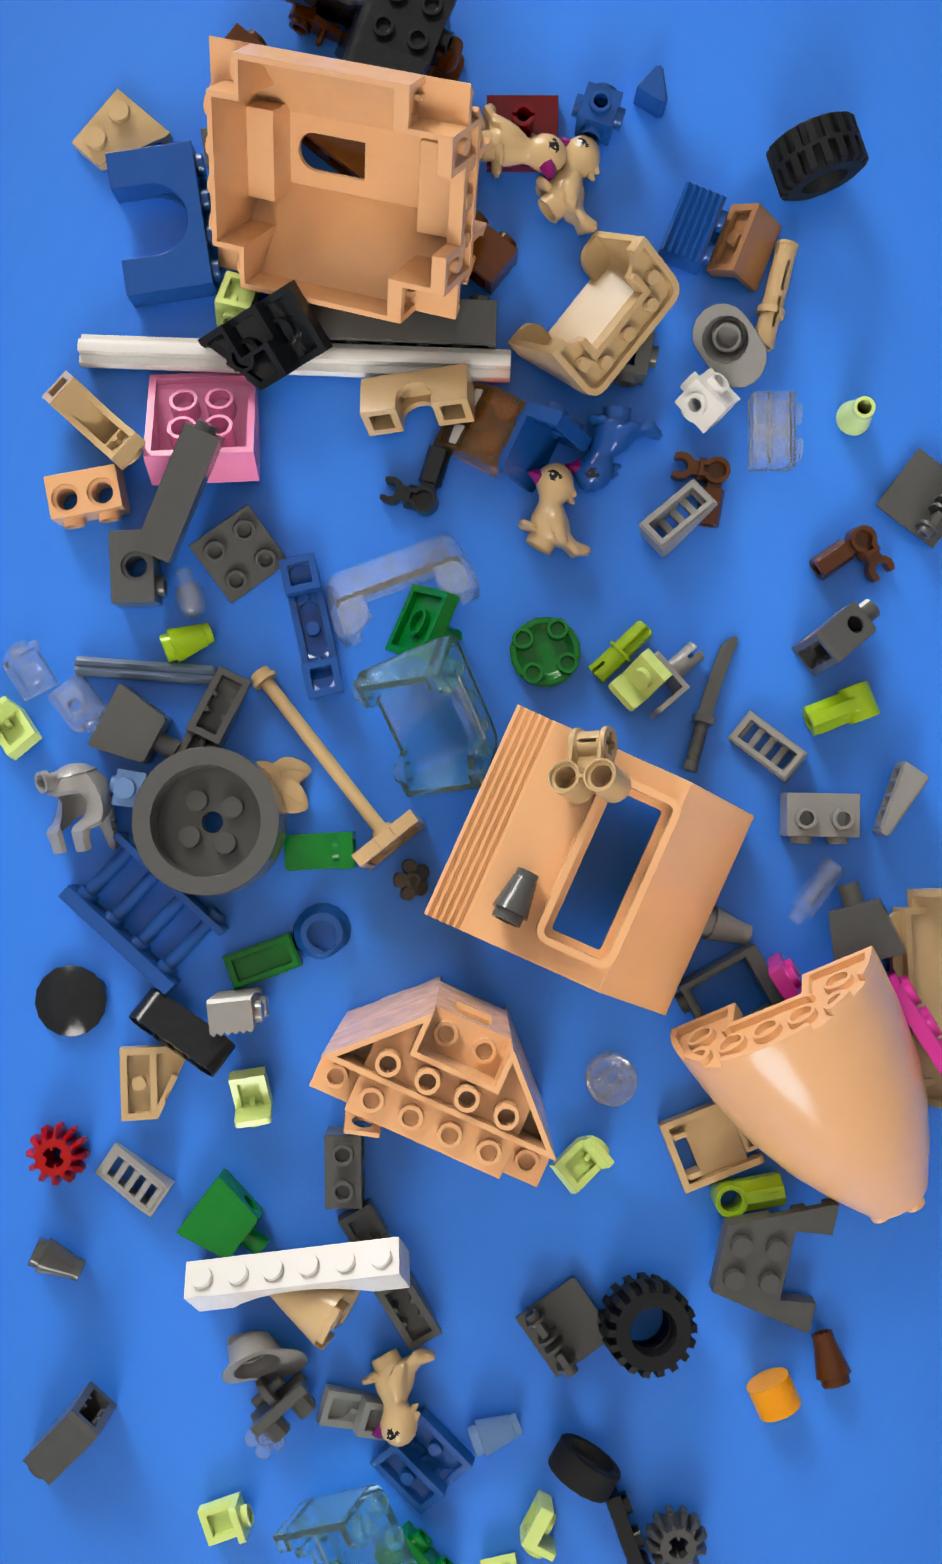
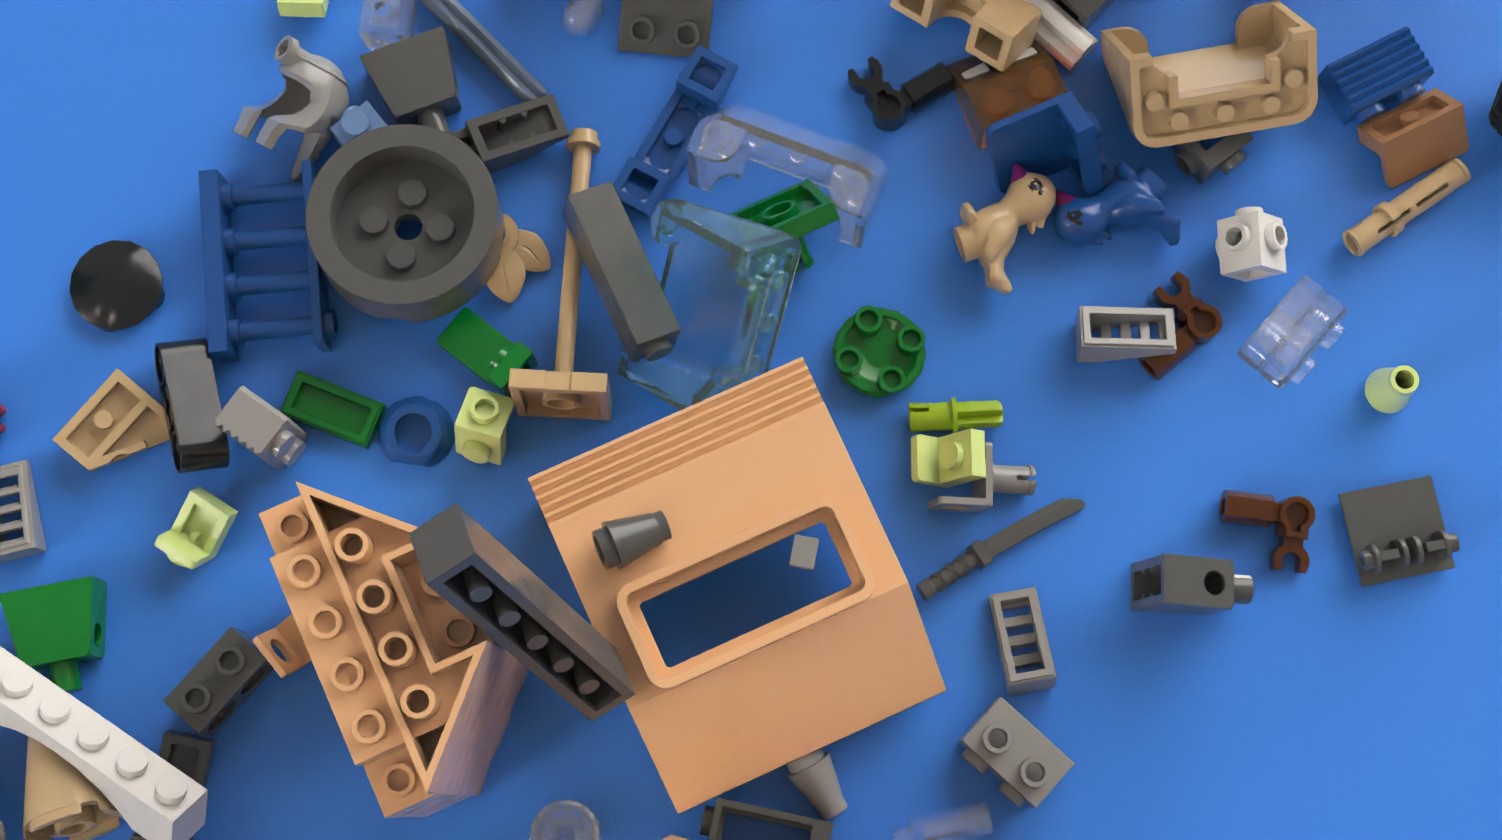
camera: 40 degrees right, 10 degrees down
lime cone [159,622,215,663] -> none
dark grey plant [393,859,429,901] -> none
tan piece [548,726,631,804] -> none
light grey piece [692,303,767,388] -> none
lime piece [802,680,880,736] -> none
light grey slope [872,761,929,836] -> none
none -> dark grey brick [409,503,635,721]
none -> yellowish green bracket [454,387,514,465]
none -> dark grey brick [563,181,681,363]
none -> light grey piece [789,534,819,570]

